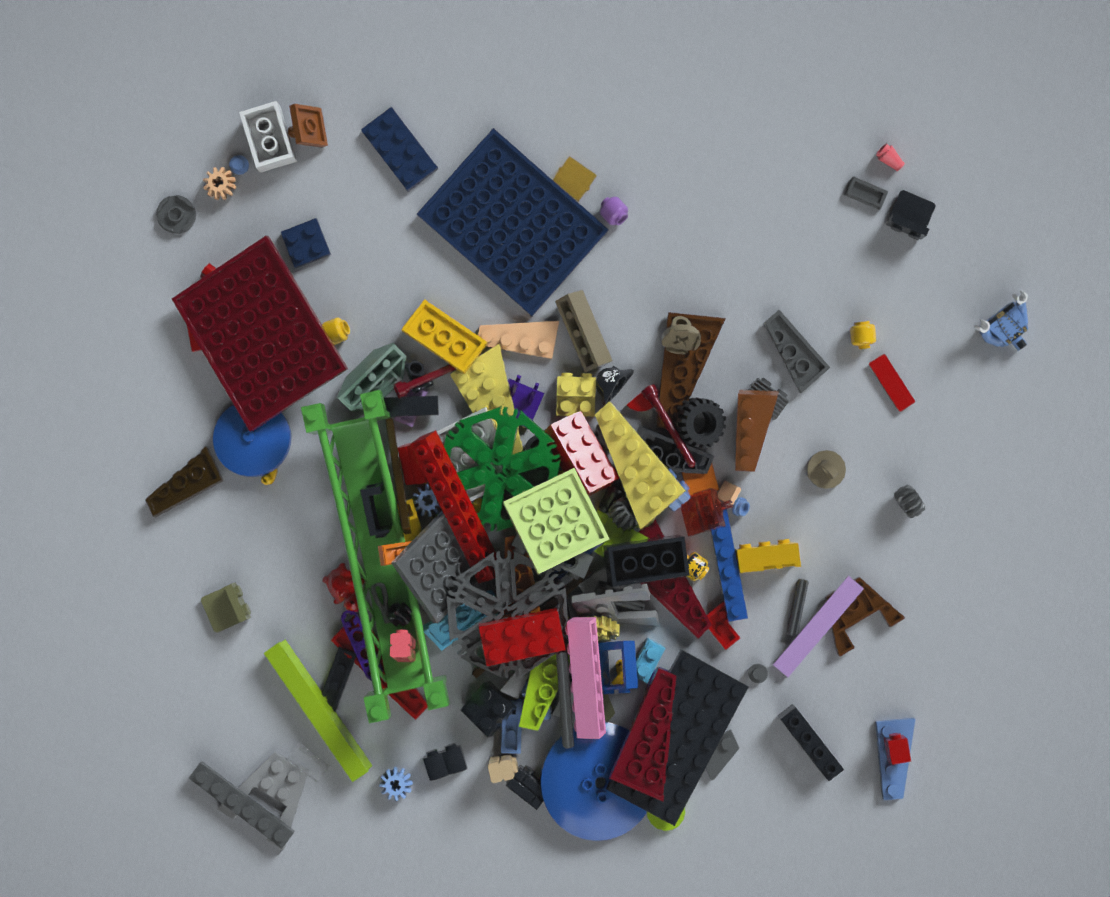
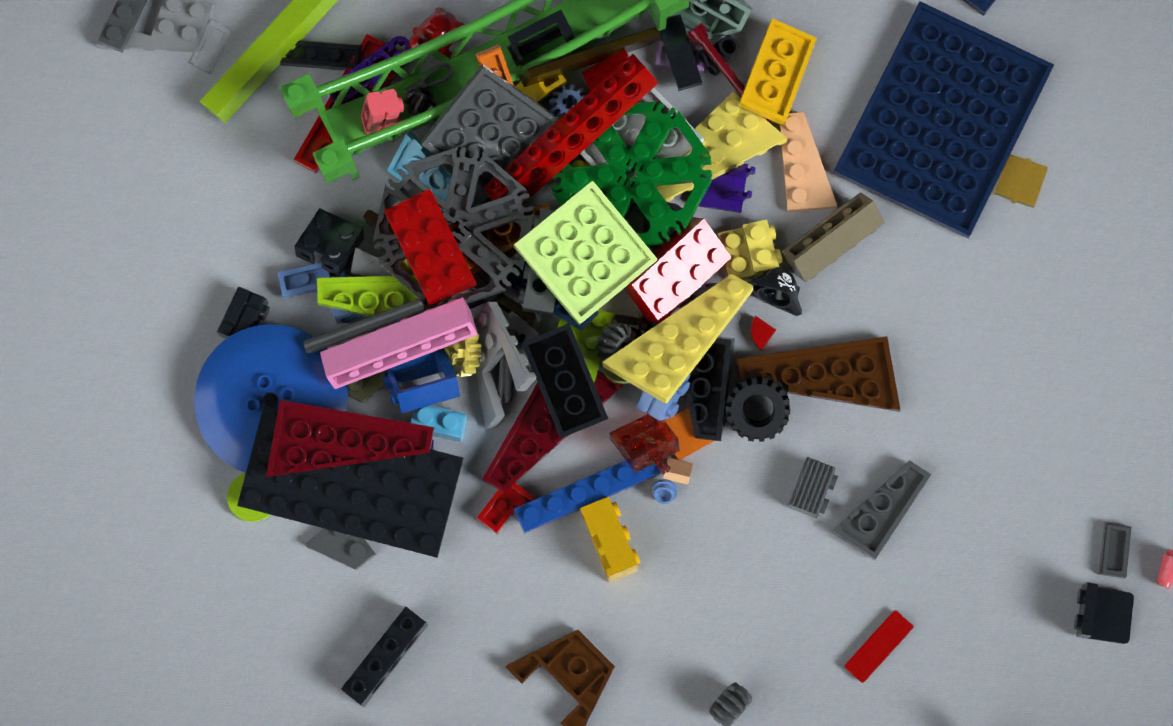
camera: 80 degrees right, 10 degrees down
light blue gear [379,767,413,801] -> none
black brick [423,743,468,781] -> none
tan brick [488,753,518,783] -> none
medium lavender head [600,197,628,226] -> none
dark red piece [641,384,695,467] -> none
dark tan tile [662,316,701,354] -> none
yellow head [686,552,709,581] -> none
dark orange wedge [735,390,779,472] -> none
dark grey plate [748,664,768,683] -> none
lavender tile [773,576,864,677] -> none
dark grey axle [787,579,809,636] -> none
dark tan tile [807,450,846,489] -> none
yellow head [850,321,877,349] -> none

